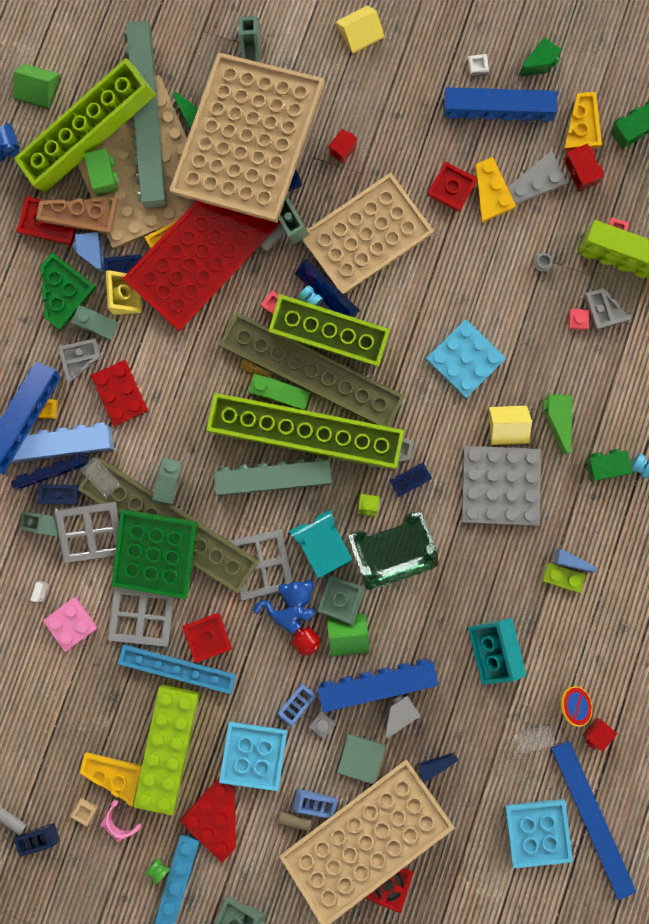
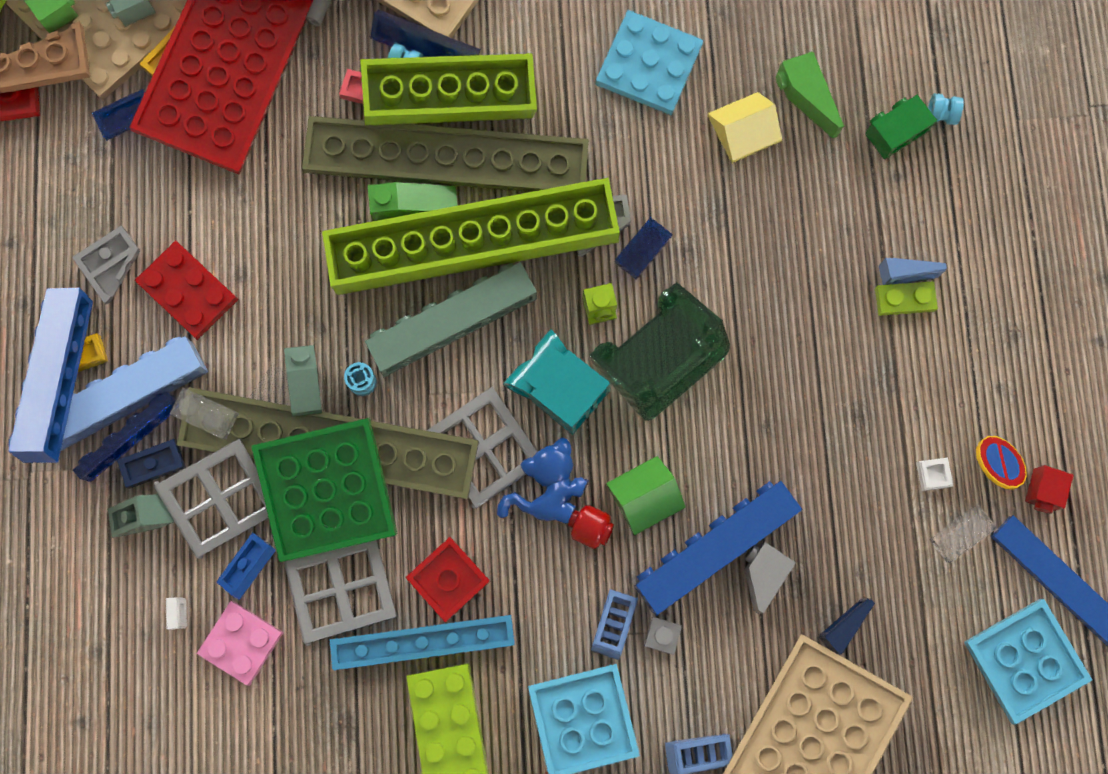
camera: 30 degrees left, 5 degrees down
green plate [40,252,96,331] -> none
sand green slope [72,305,119,341] -> none
medium blue slope [73,232,105,274] -> none
light yellow slope [106,270,142,315] -> none
clear yellow hinge [240,358,271,378] -> none
sand green tile [317,575,366,625] -> none
sand green tile [337,733,386,784] -> none
light grey plate [461,446,541,526] -> none
teal slope [468,618,527,685] -> none
none -> blue plate [216,532,276,600]
none -> medium azure wheel [344,362,377,396]
none -> white tile [916,457,953,491]

